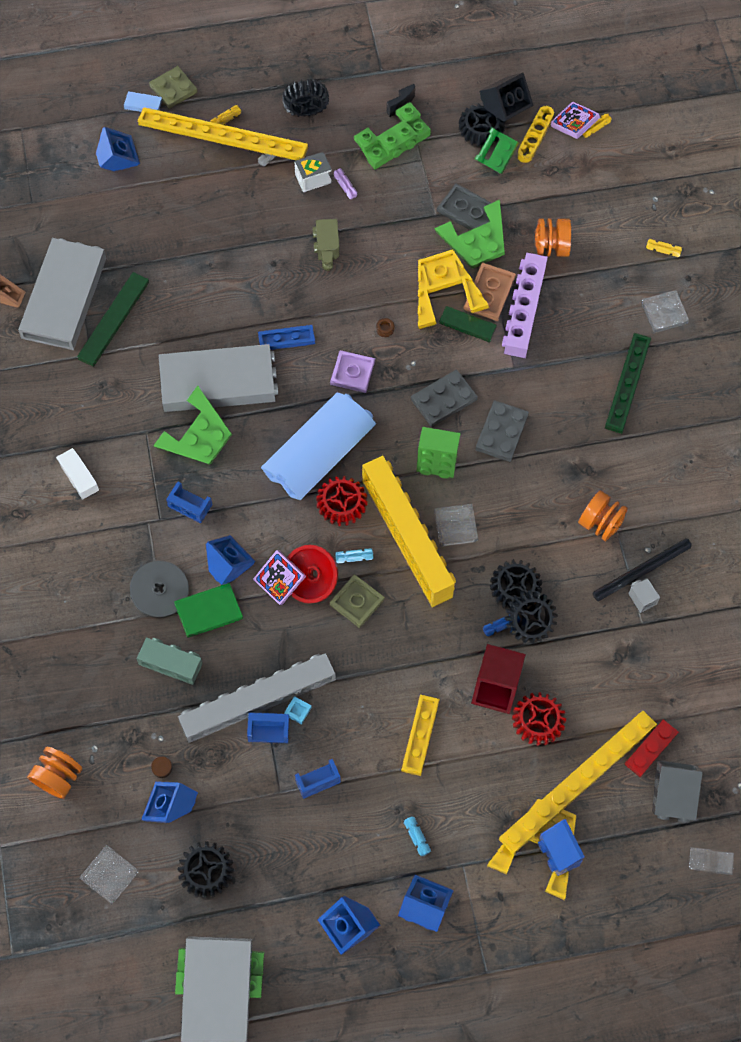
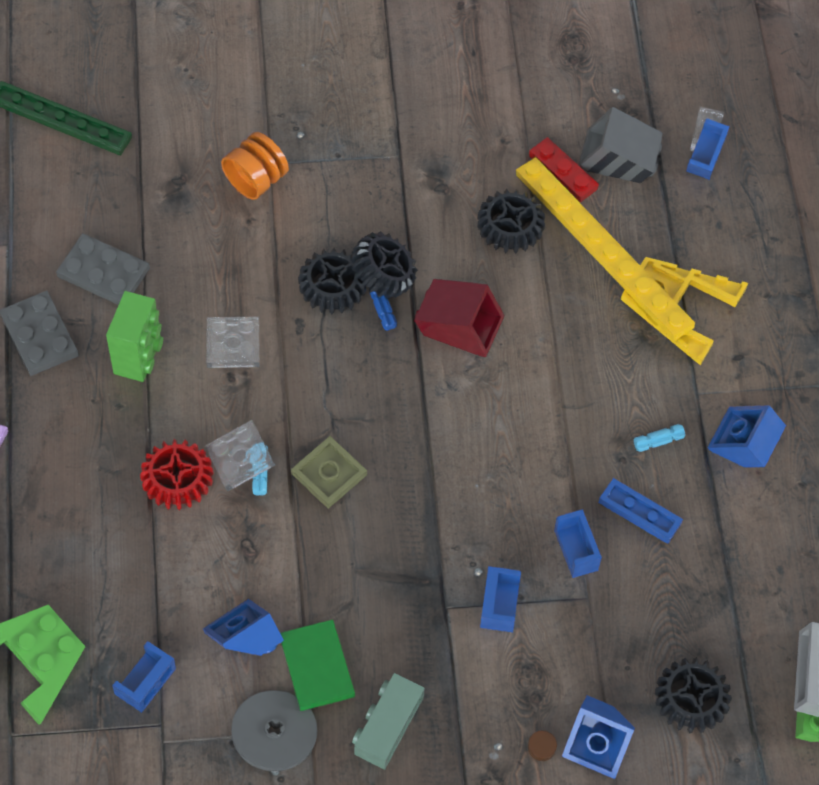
camera: 85 degrees left, 5 degrees down
light grey brick [178,653,336,743] -> none
tile [253,550,306,605] -> none
light blue cylinder [261,393,376,500] -> none
medium azure plate [284,696,312,725] -> none
red dish [287,545,338,603] -> none
blue slope [318,896,380,954] -> none
yellow brick [362,456,456,607] -> none
yellow tile [401,694,440,776] -> none
red gear [512,692,566,746] -> none
slope [538,819,585,876] -> none
black axle [593,538,692,601] -> none
light grey brick [629,578,660,613] -> none
none -> clear plate [205,420,275,491]
none -> black gear [477,188,545,254]
none -> blue plate [598,478,683,544]
none -> blue panel [686,118,729,180]

